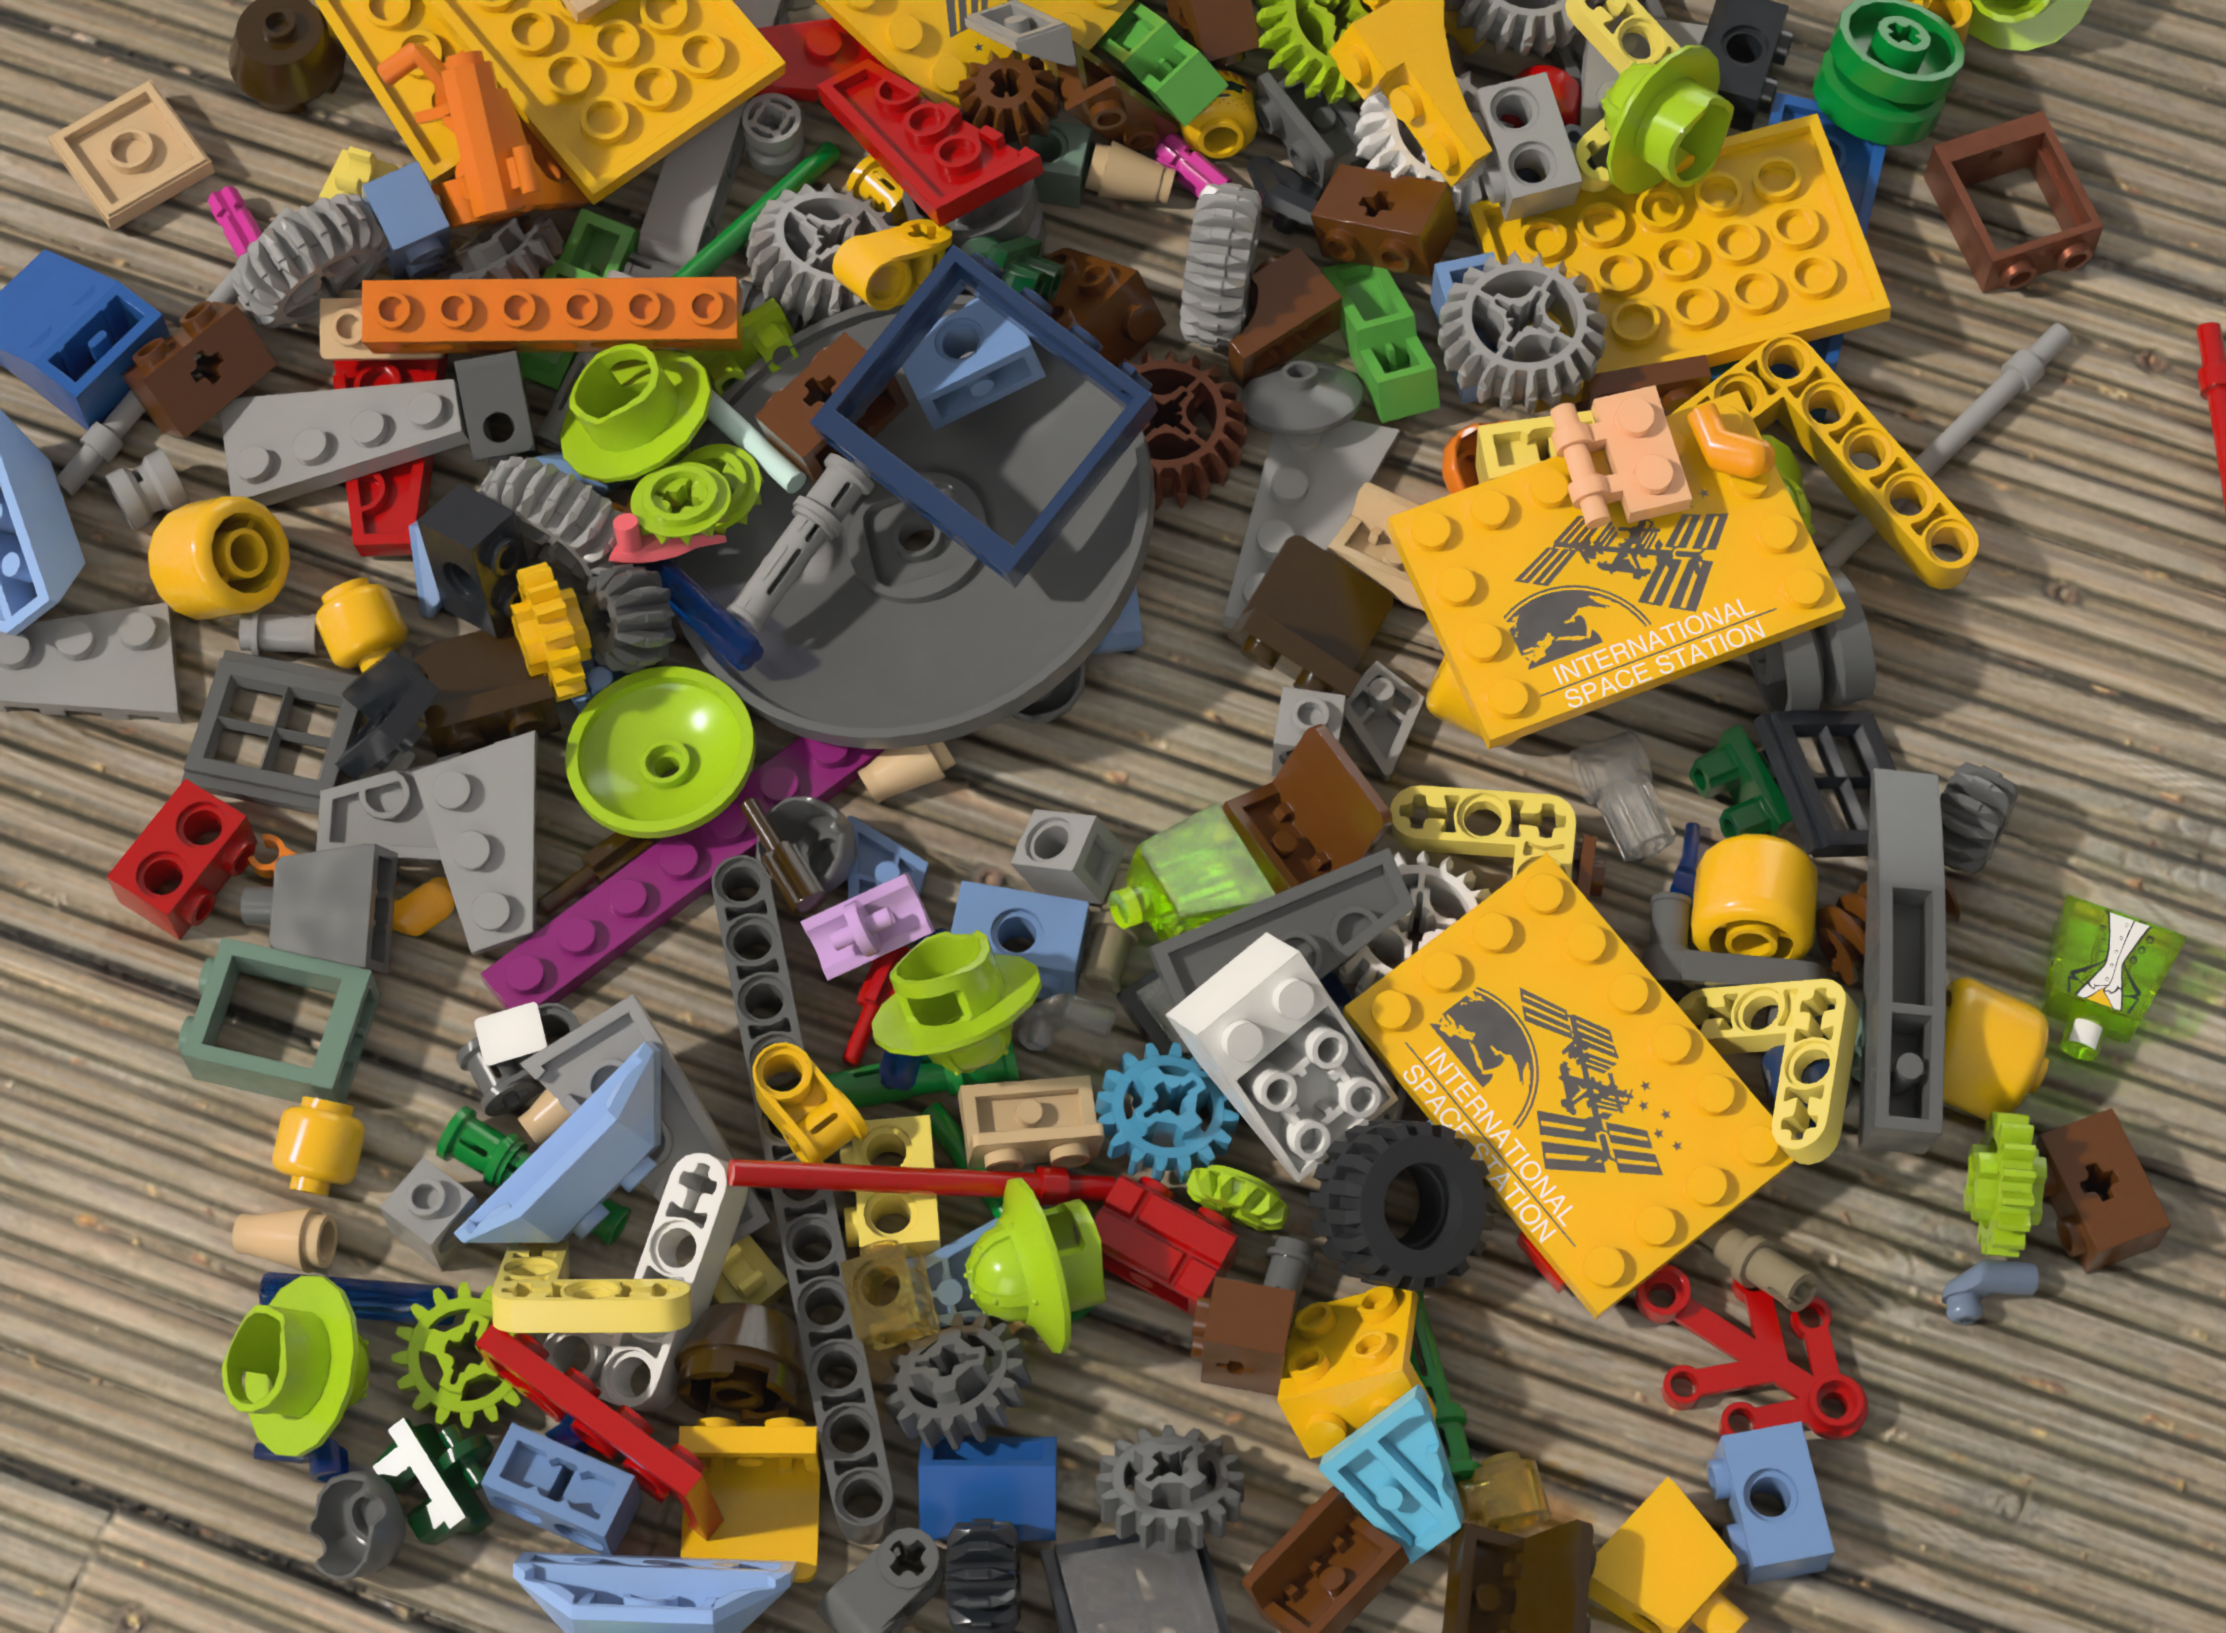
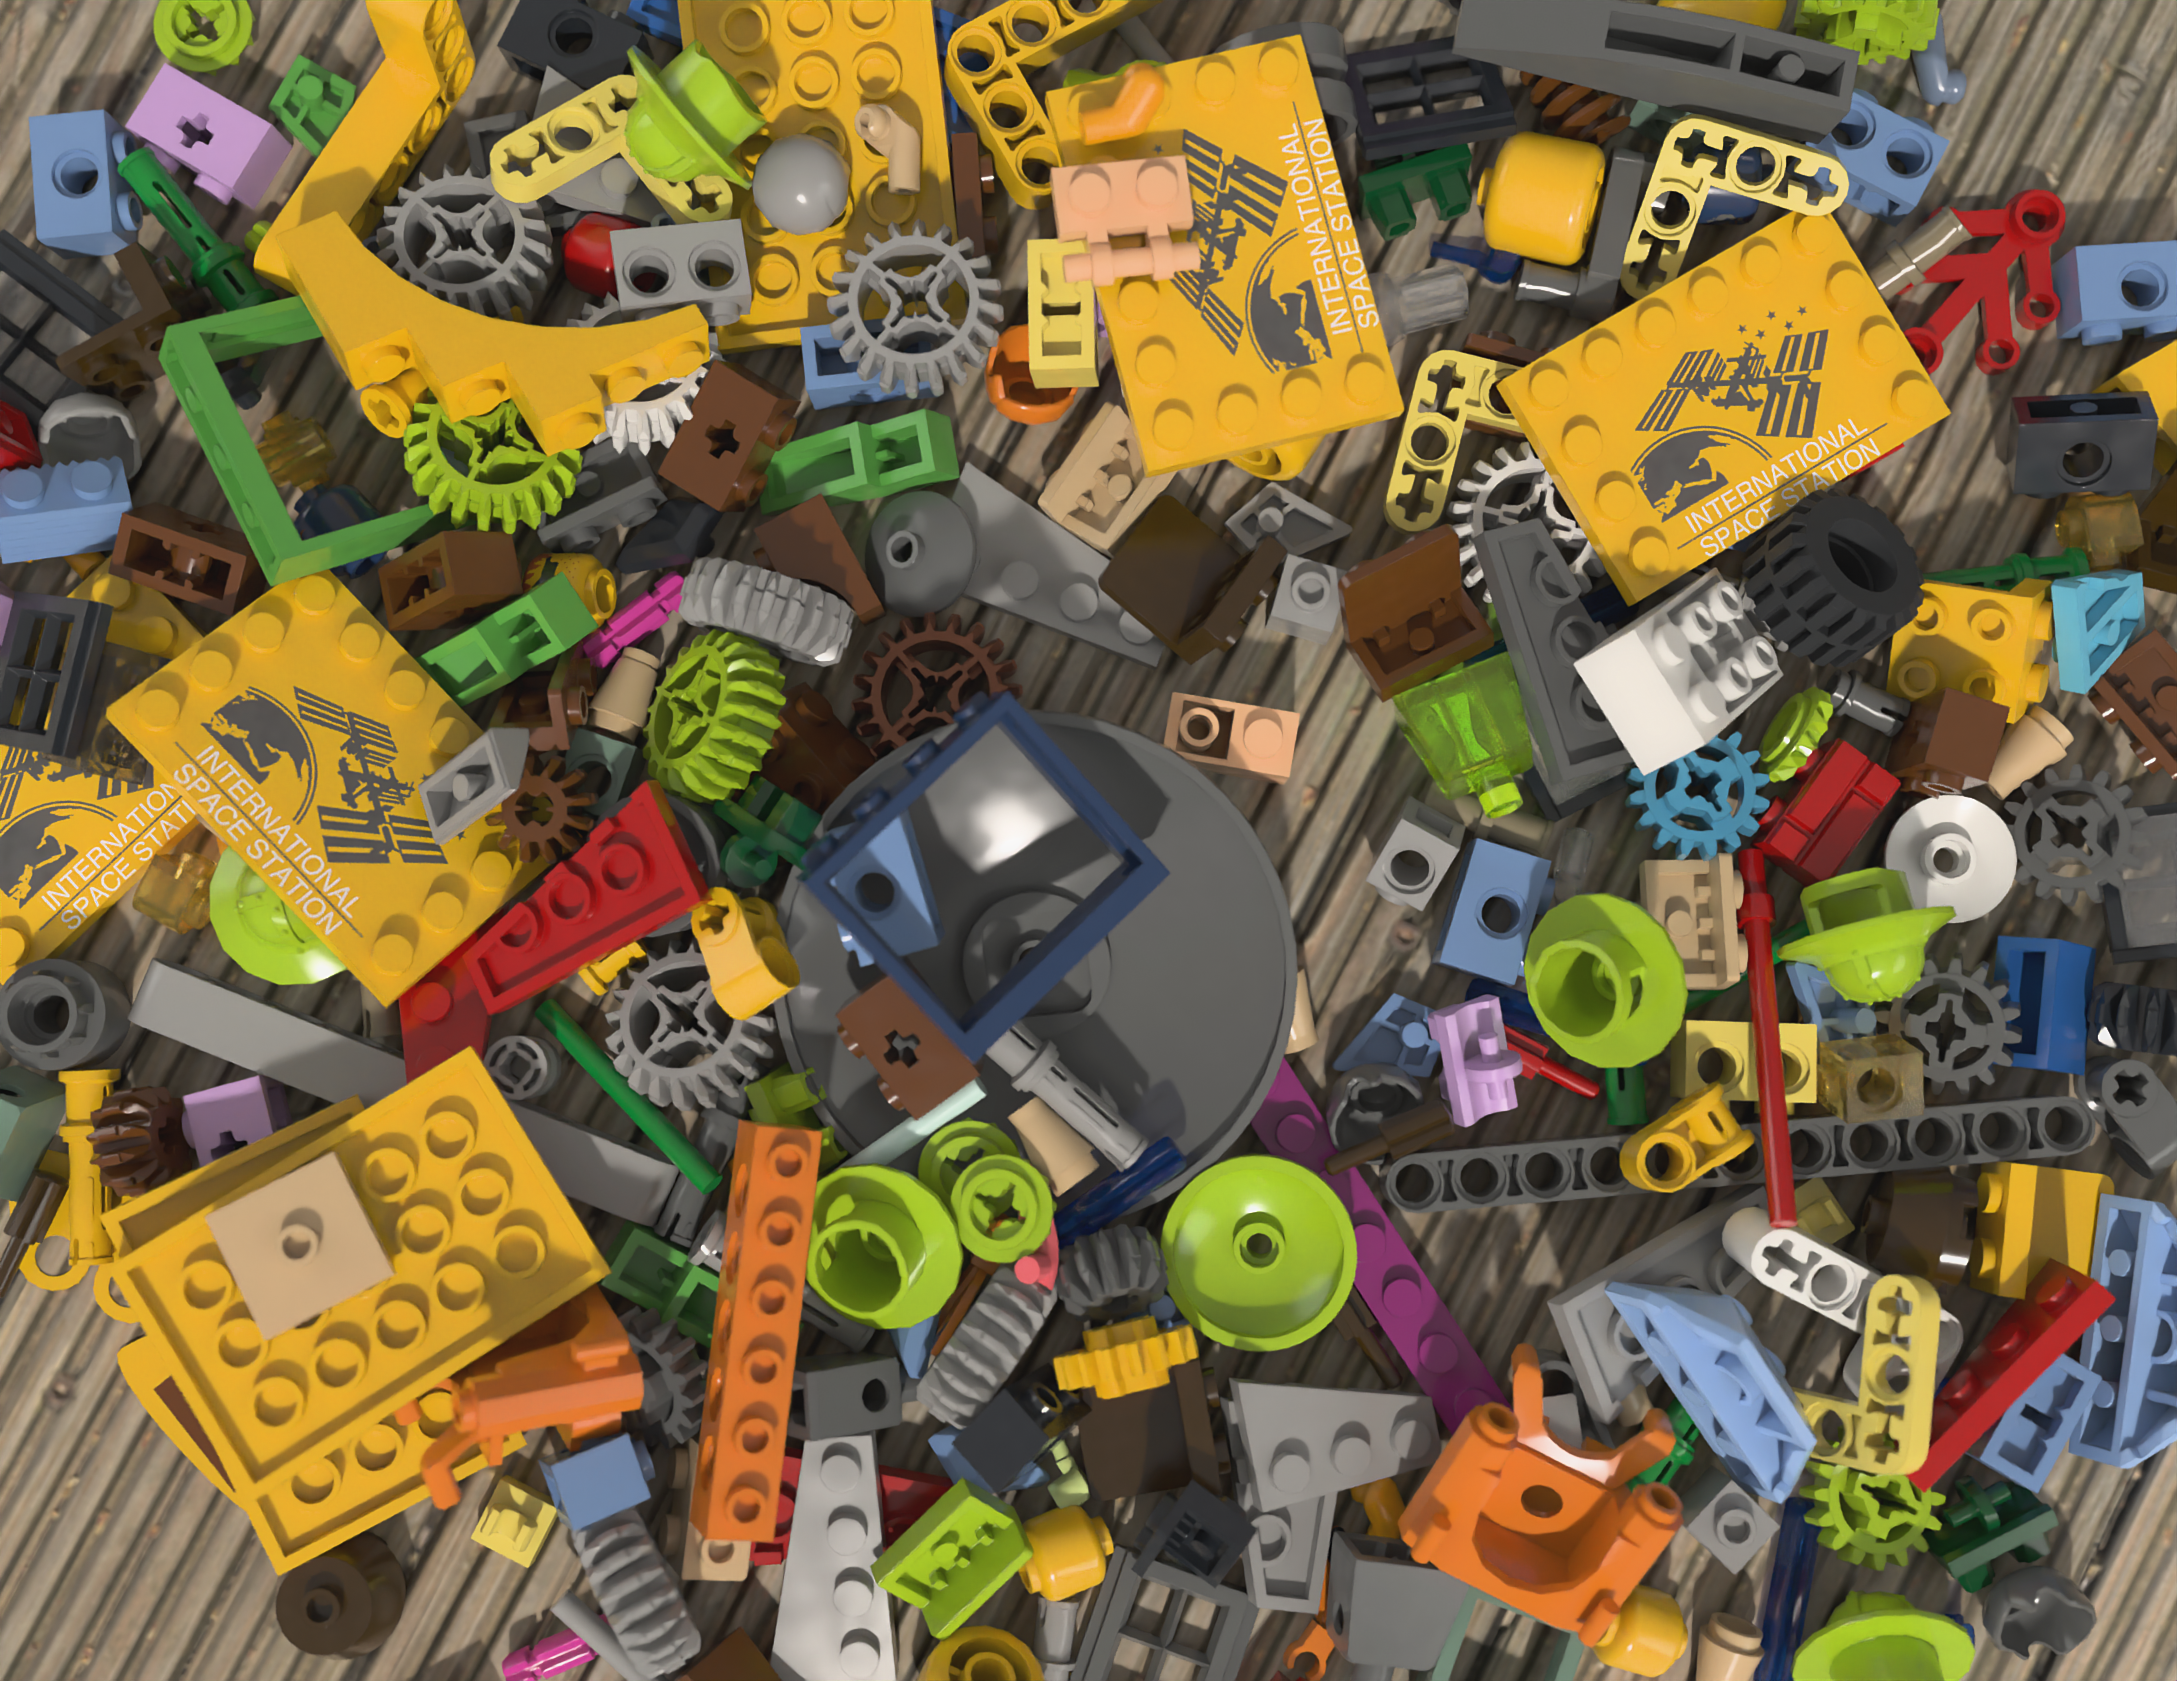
camera: 80 degrees left, 20 degrees up
none -> lime gear [643,629,786,805]
none -> light grey hair [752,133,851,236]
none -> tan arm [854,104,920,195]
none -> lime bracket [870,1477,1034,1641]
none -> tan cone [1008,1096,1100,1197]
none -> yellowish green hand [1047,1439,1091,1509]
none -> light nougat slope [1163,692,1300,785]
none -> orange piece [1397,1343,1684,1647]
none -> medium blue brick [1785,88,1950,227]
none -> white dish [1884,795,2017,923]
none -> tan cone [1982,705,2074,800]
none -> black brick [2006,391,2159,499]

